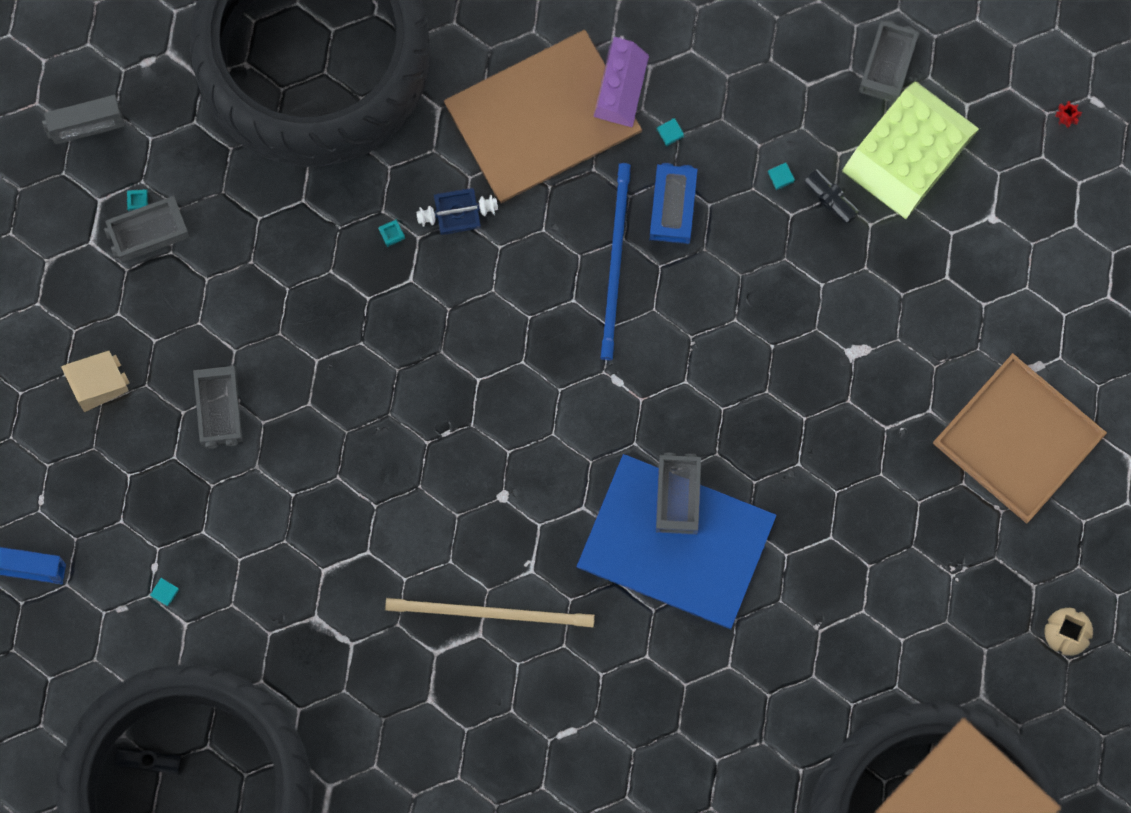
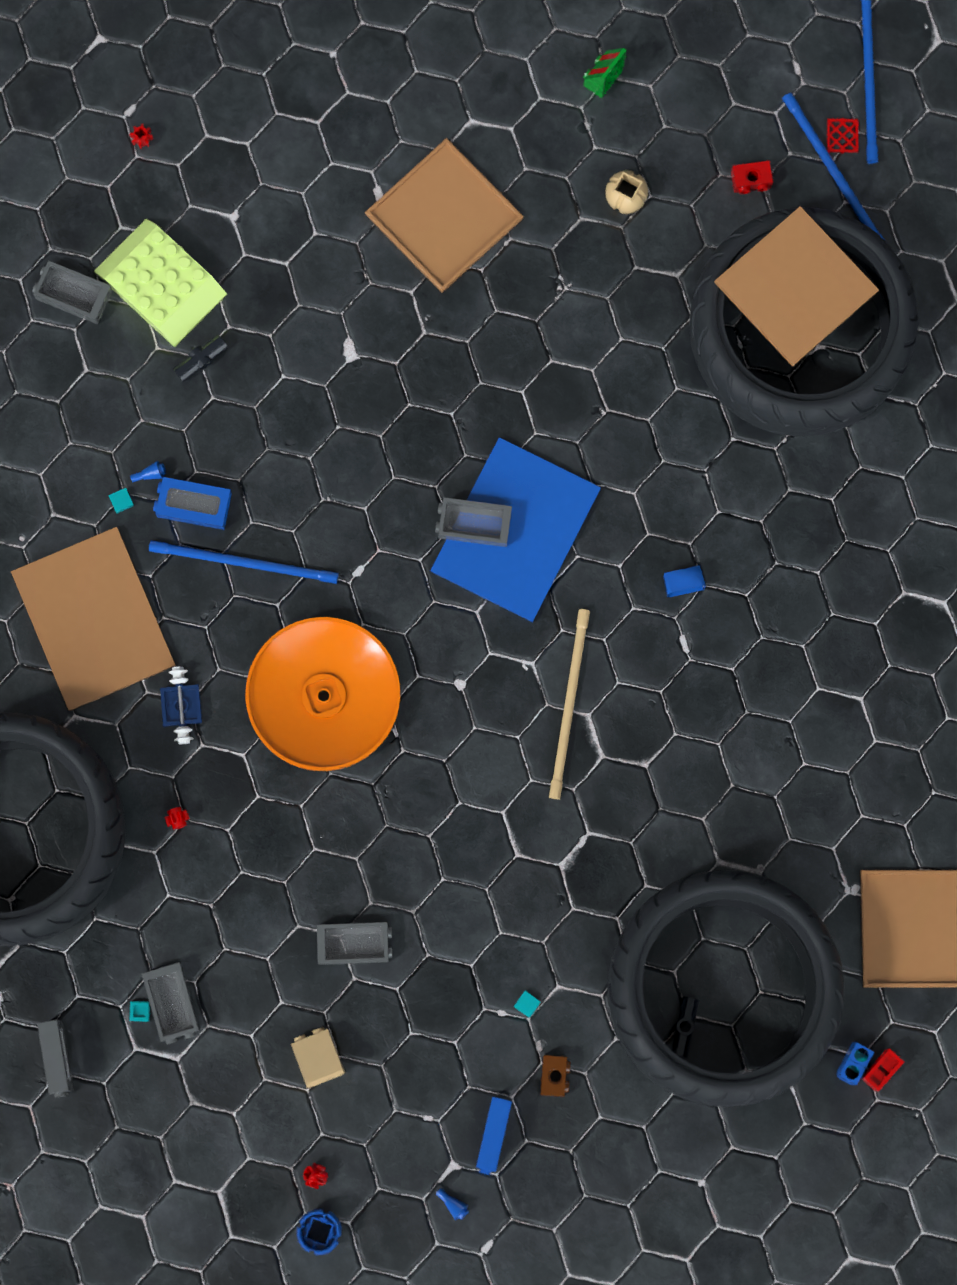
camera: 85 degrees left, 5 degrees up
teal tile [378,219,405,247] -> none
medium lavender slope [593,37,649,127] -> none
teal tile [768,163,795,190] -> none
none -> blue cone [130,461,166,482]
none -> red gear [164,807,189,830]
none -> orange dish [246,617,400,771]
none -> reddish brown brick [540,1055,570,1097]
none -> blue piece [663,565,706,597]
none -> red brick [731,161,773,194]

